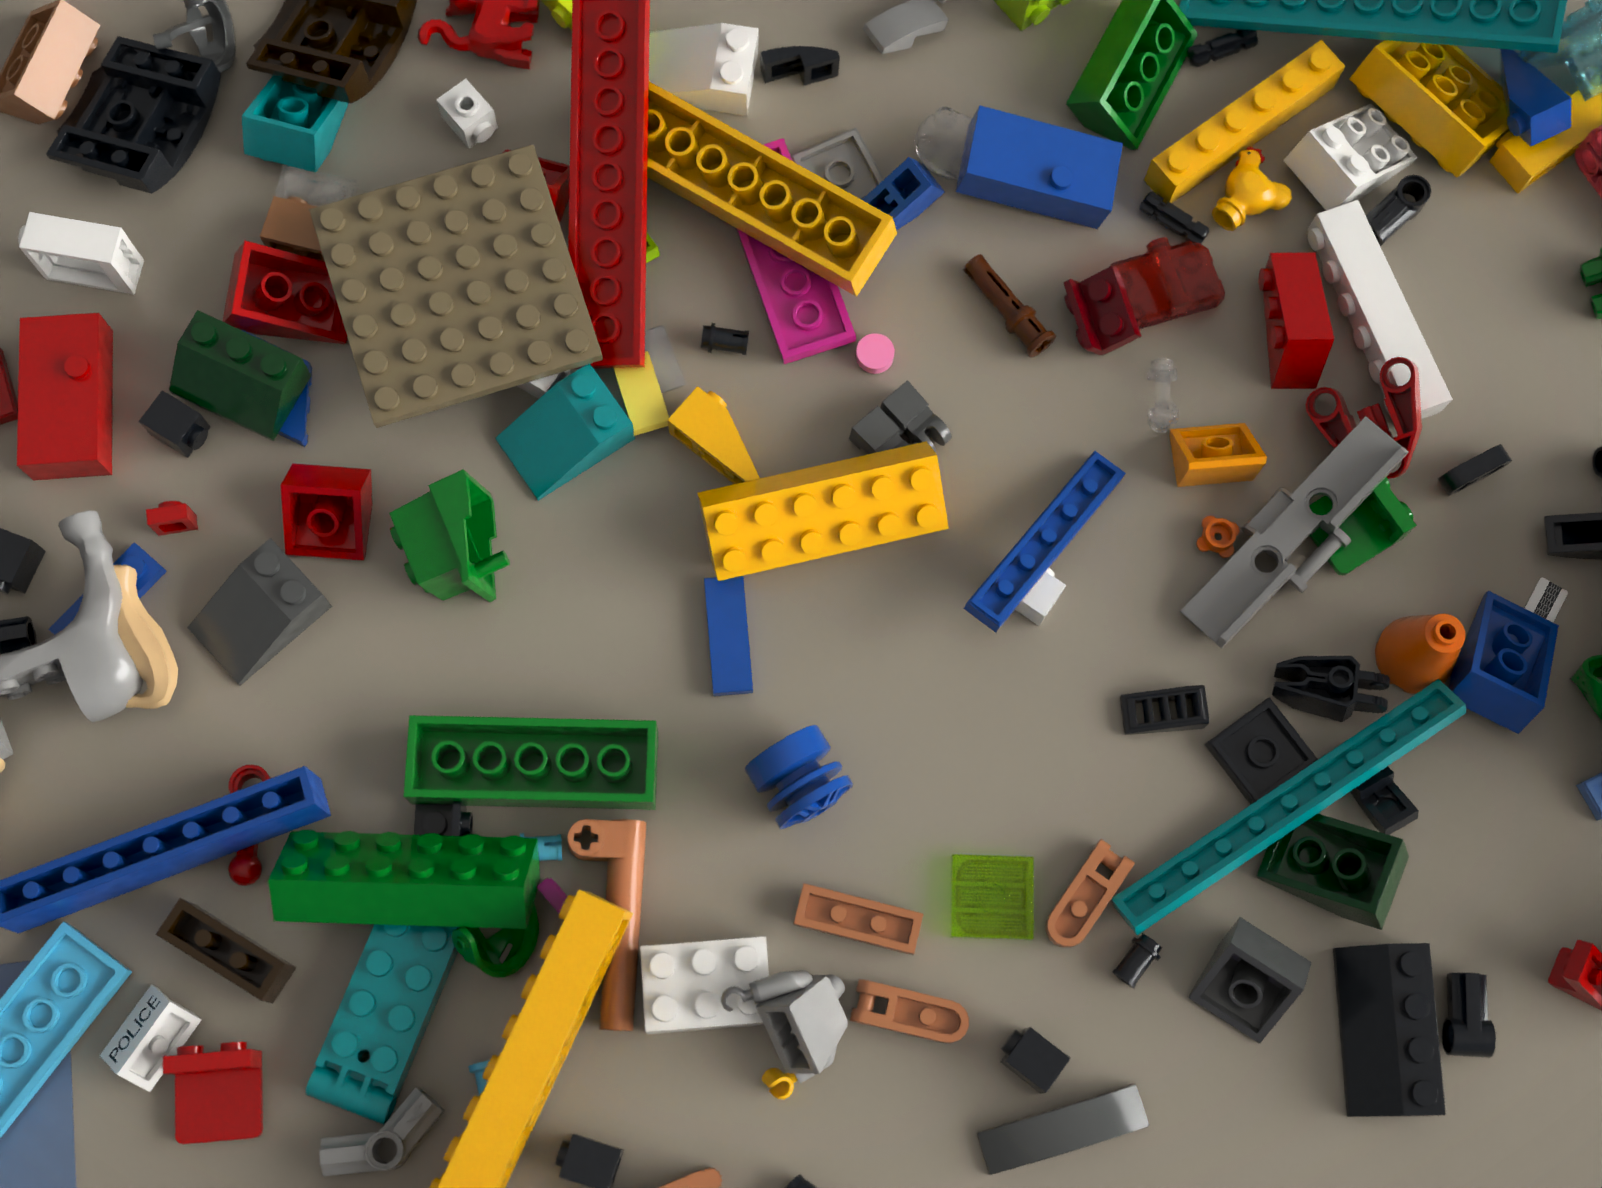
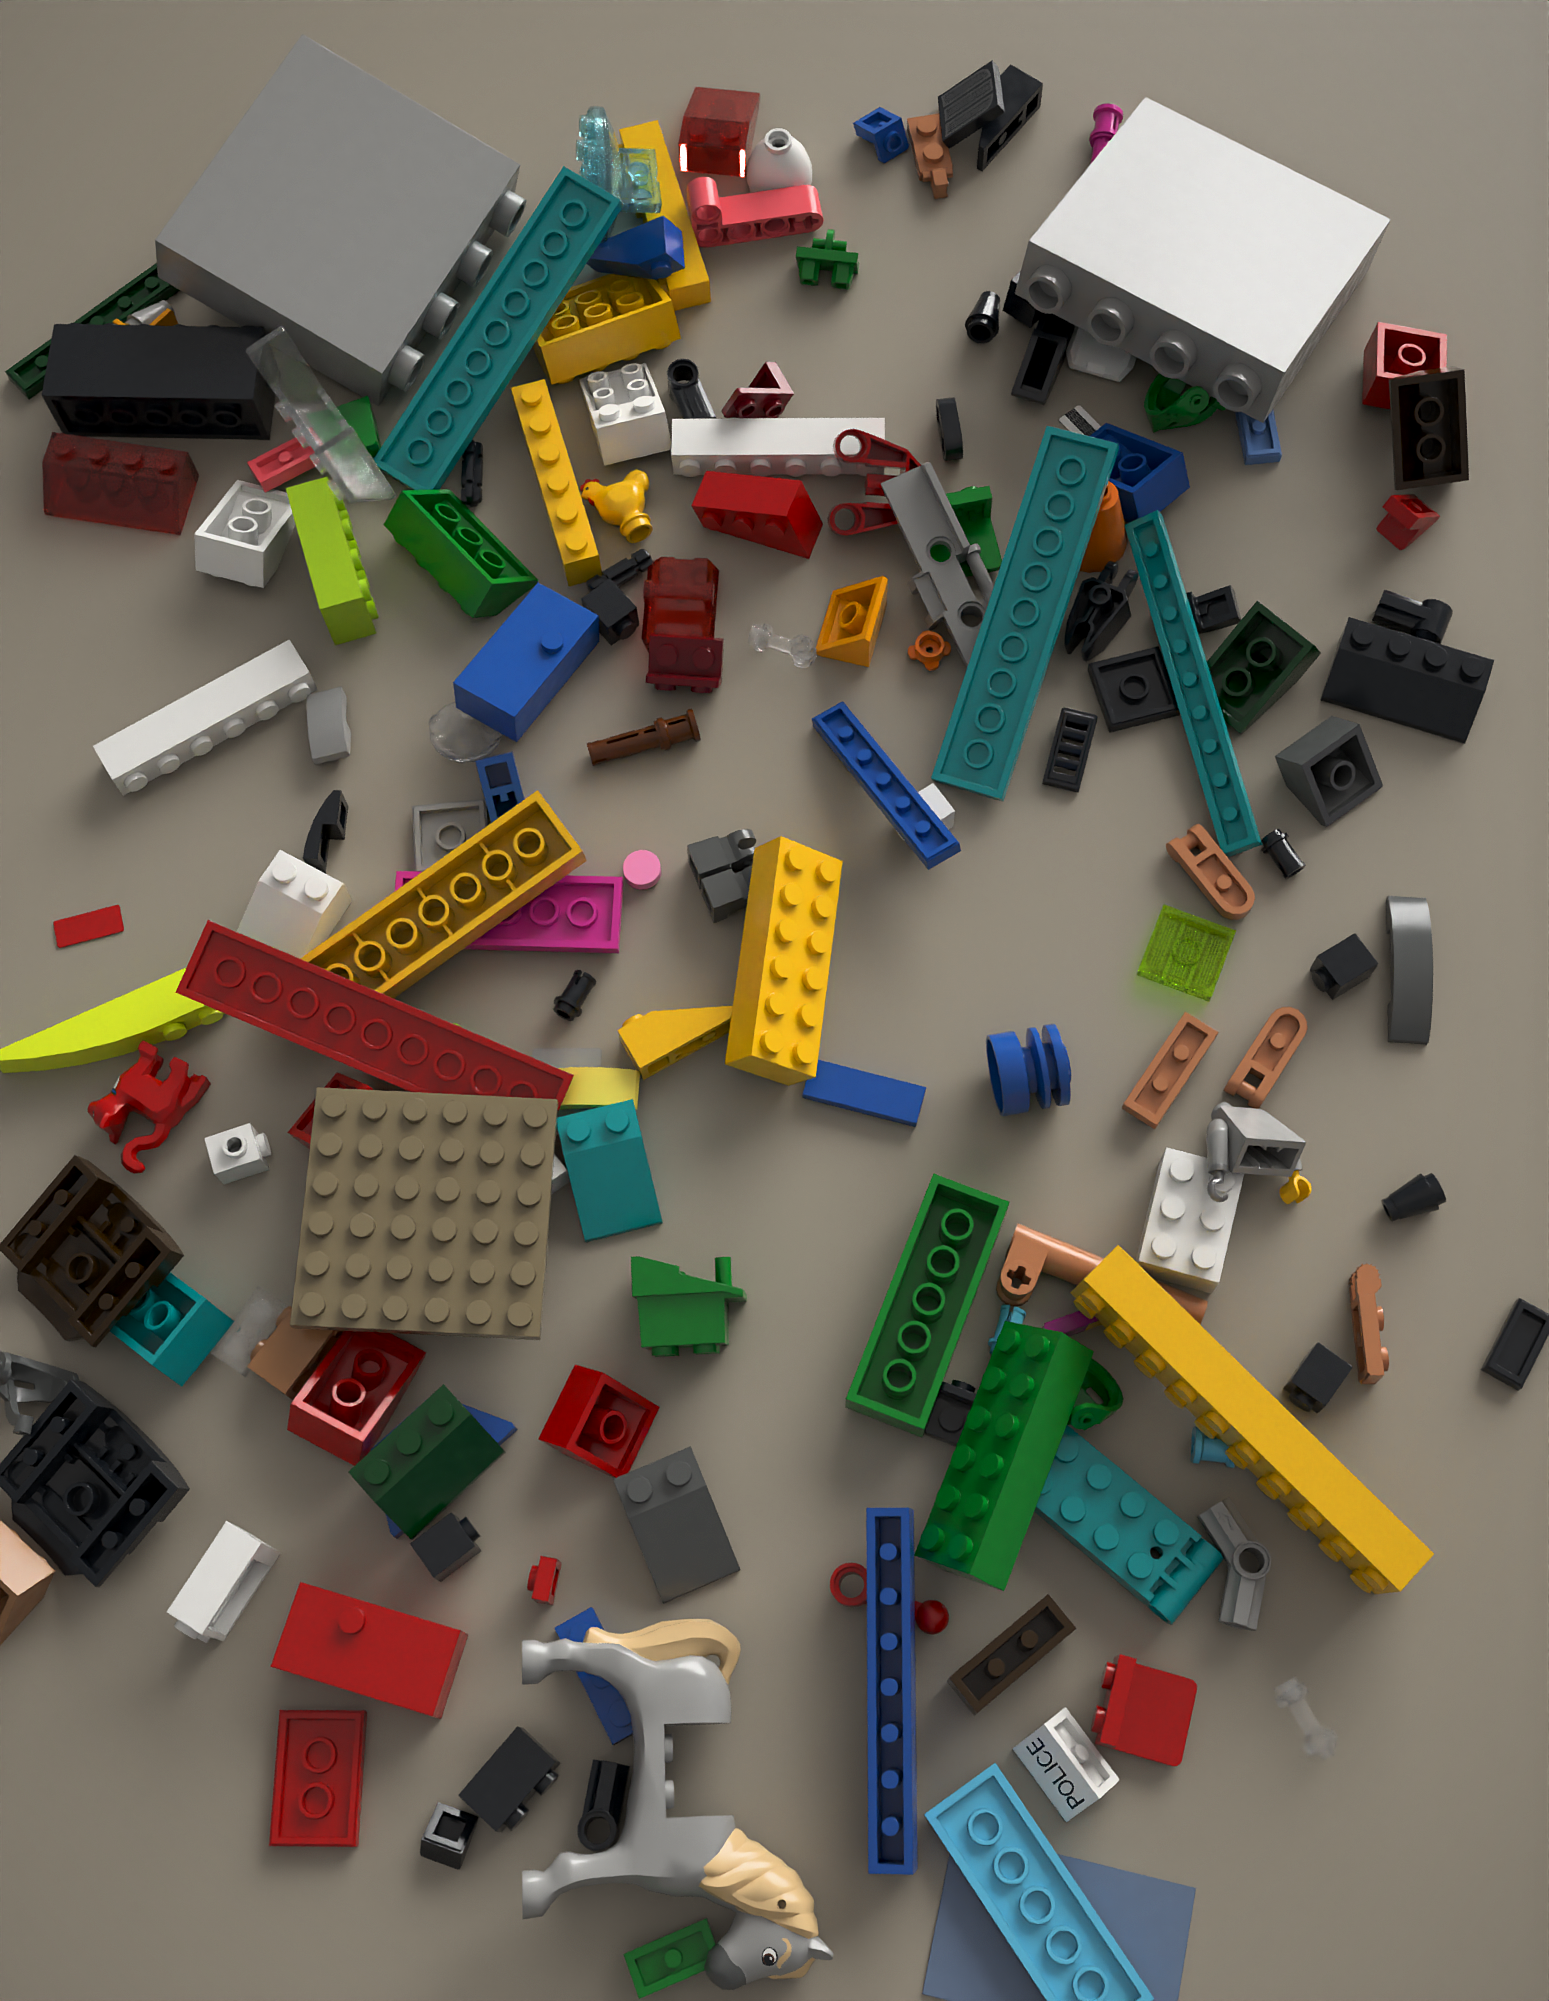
camera: 60 degrees left, 5 degrees down
none -> black brick [581,578,639,646]
none -> dark red bracket [721,362,794,418]
none -> teal plate [931,426,1119,802]

